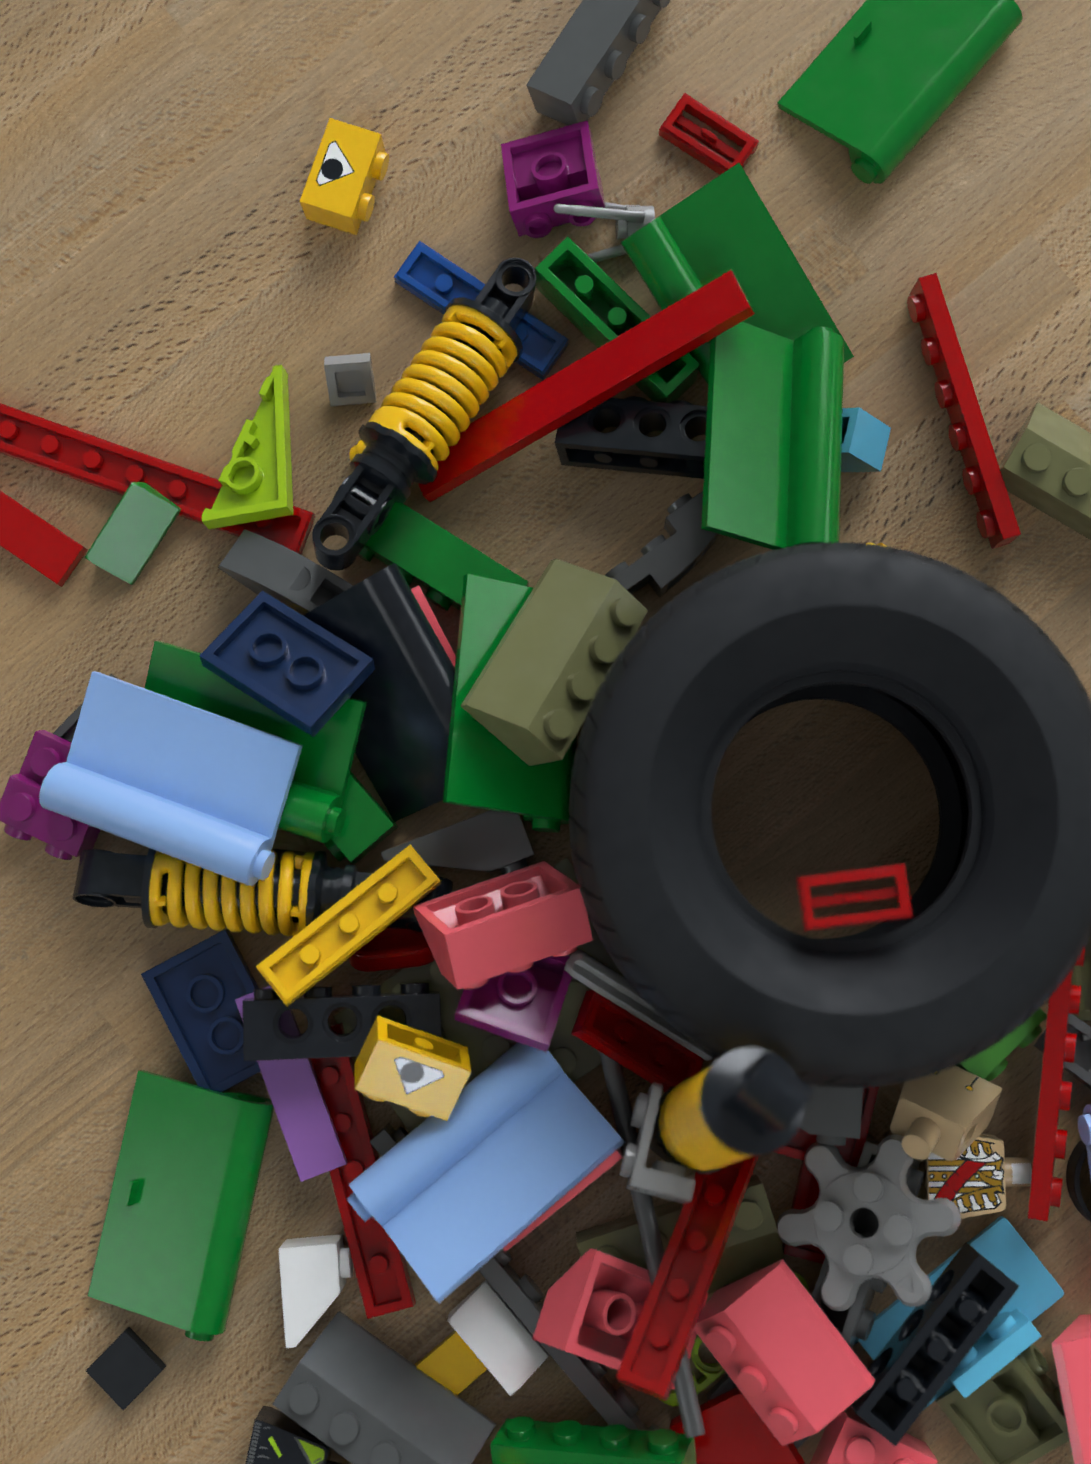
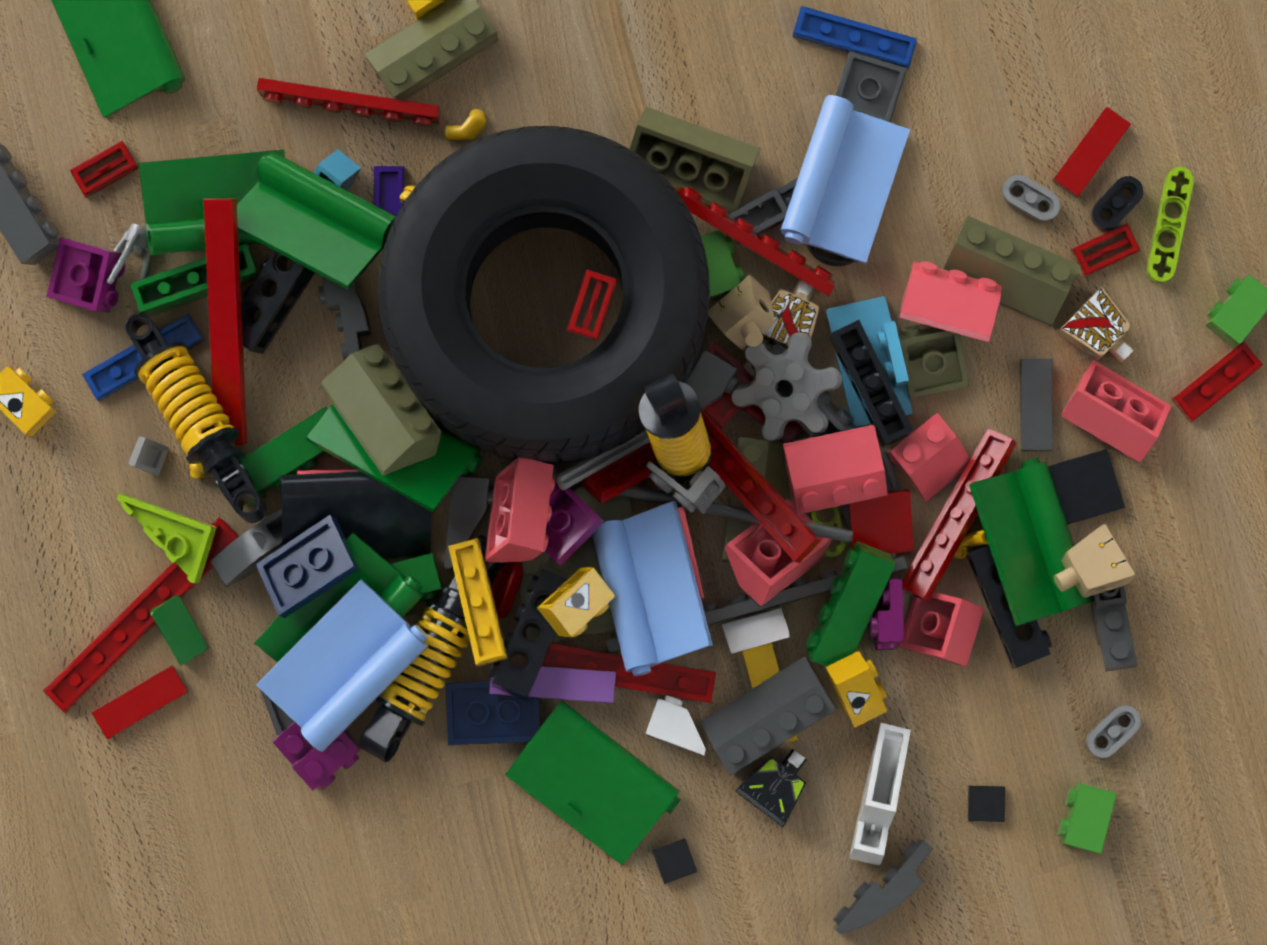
camera: 70 degrees left, 0 degrees up
none -> dark purple tile [373,166,405,216]
none -> yellow arm [445,109,487,140]

